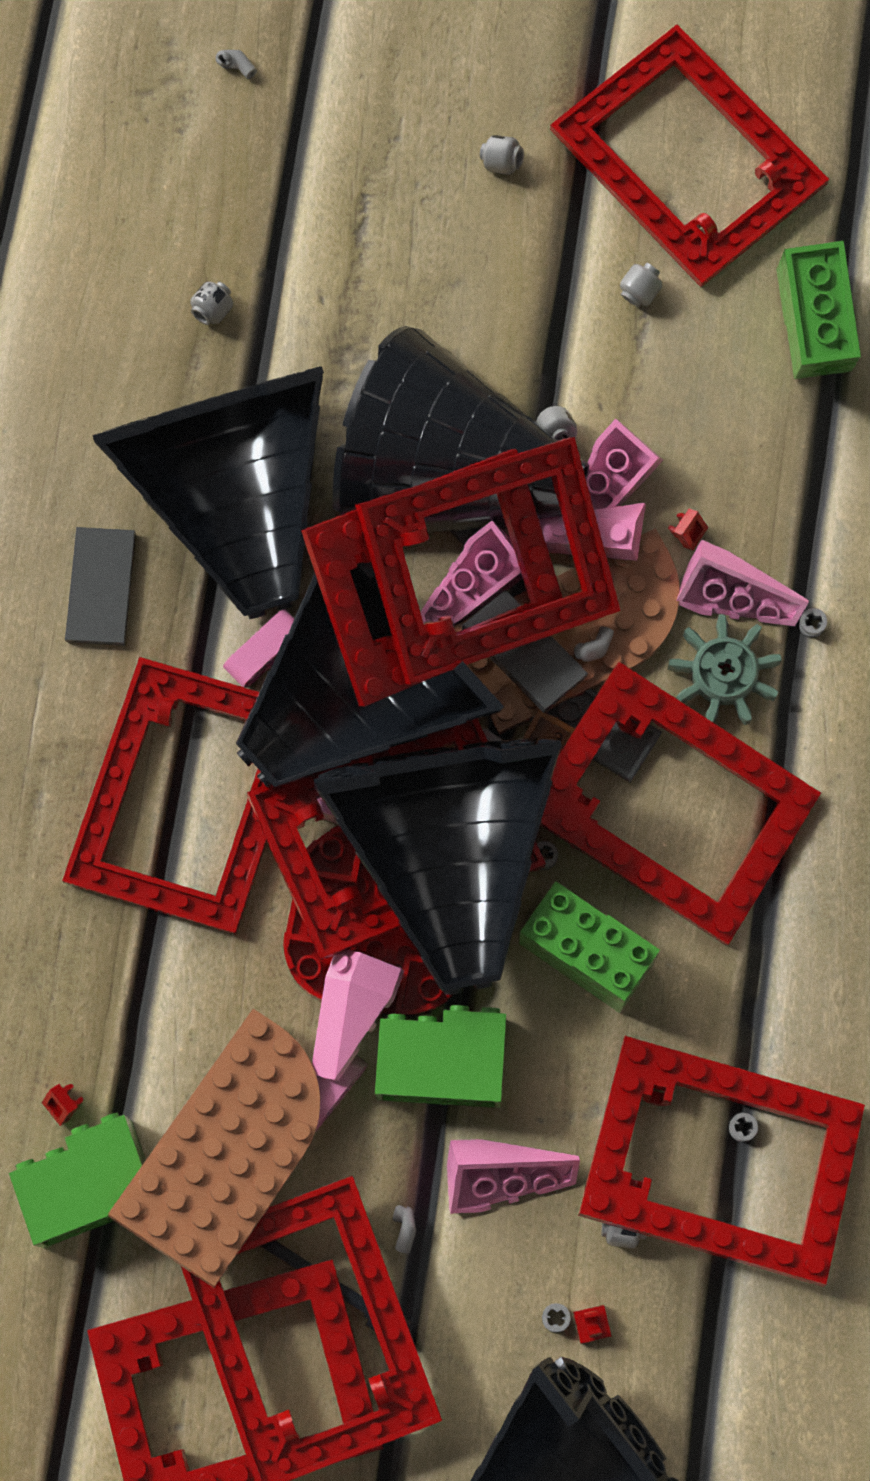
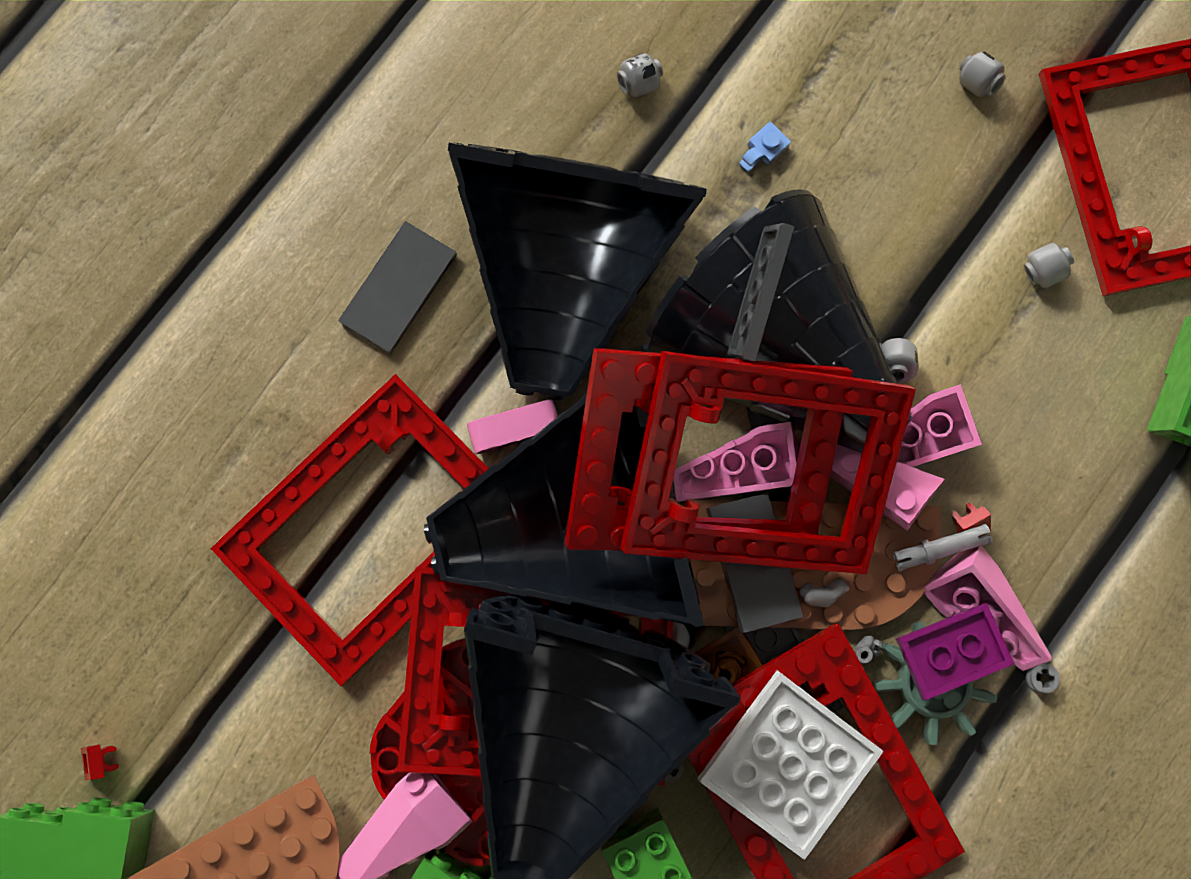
camera: 20 degrees right, 5 degrees up
none -> white plate [697,670,884,860]
none -> dark grey tile [728,223,794,362]
none -> light blue plate [739,121,791,173]
none -> light grey arm [853,636,882,663]
none -> light grey pin [893,524,993,571]
none -> magenta plate [896,603,1014,700]

